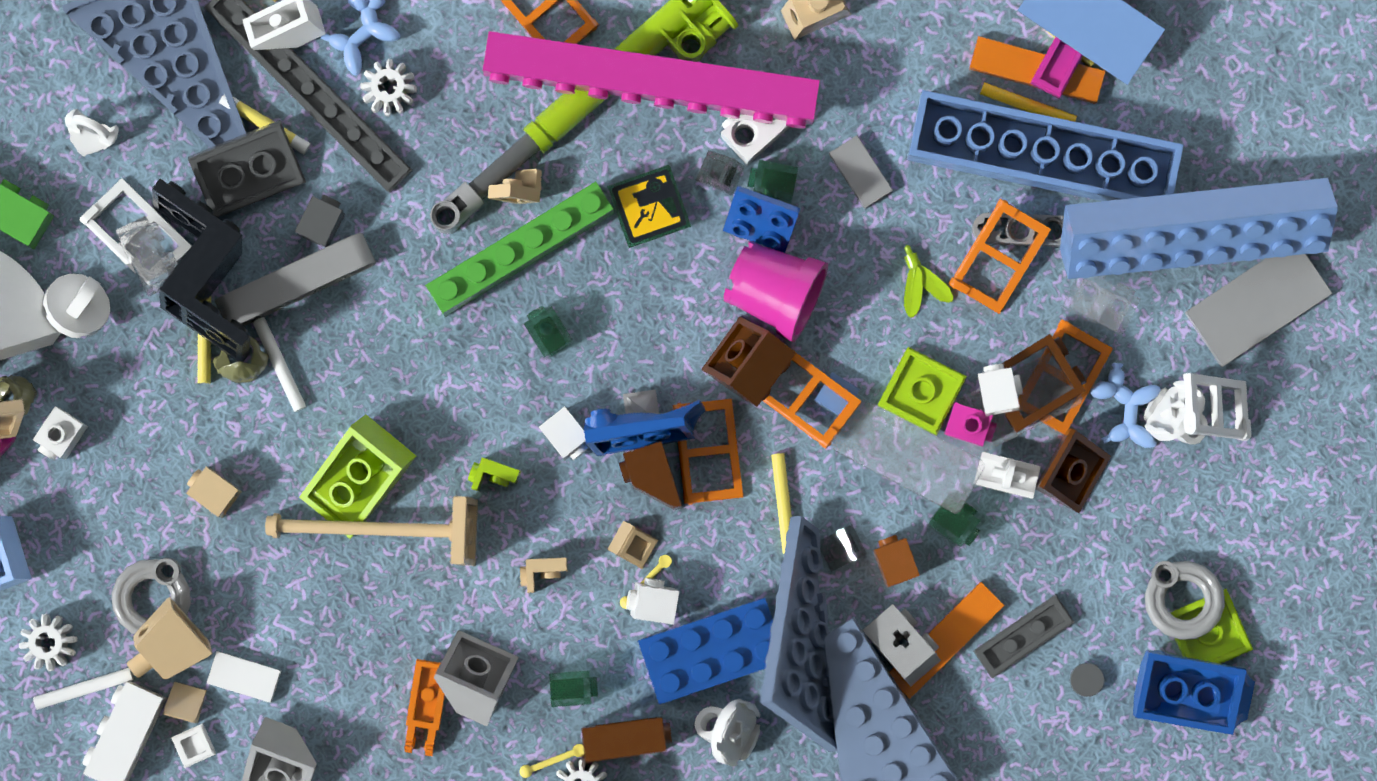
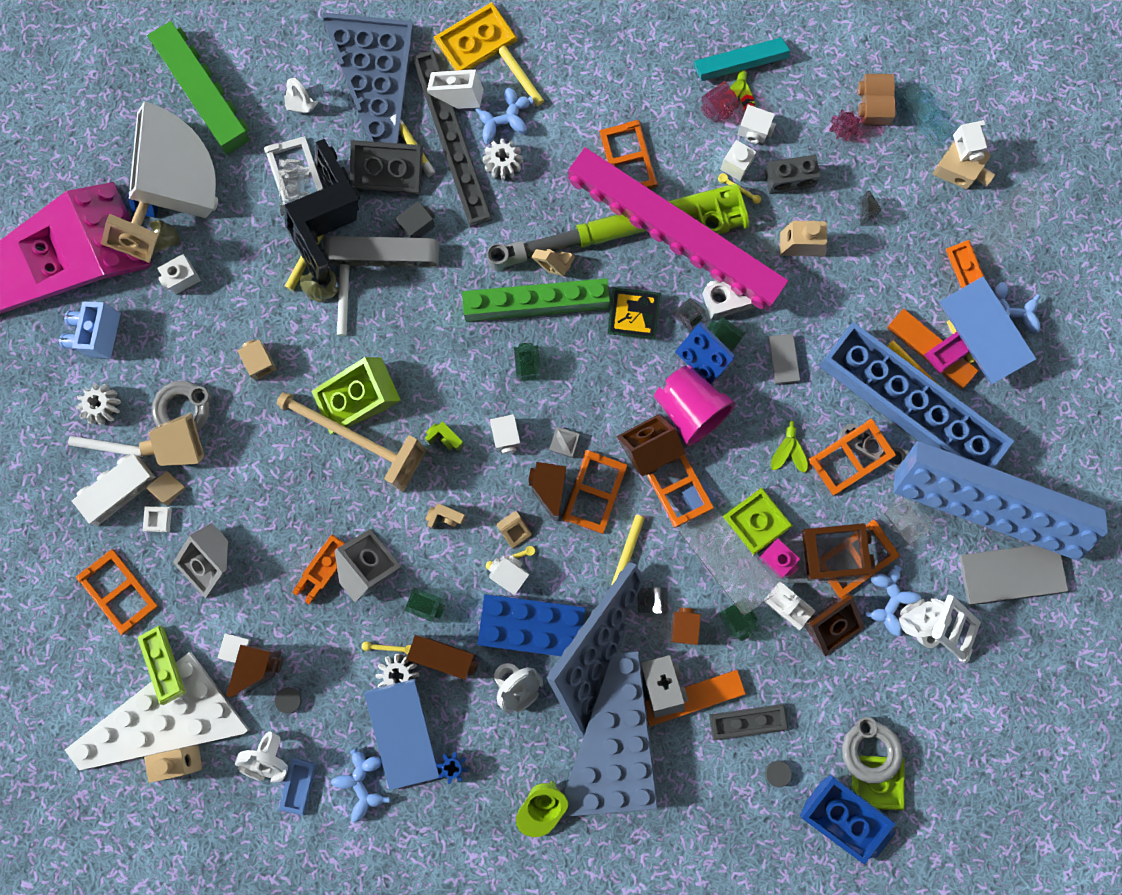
camera: 25 degrees right, 5 degrees down
white tile [43,274,110,338] -> none
white tile [207,651,281,703] -> none
blue slope [584,400,706,456] -> none
white brick [978,364,1023,416] -> none

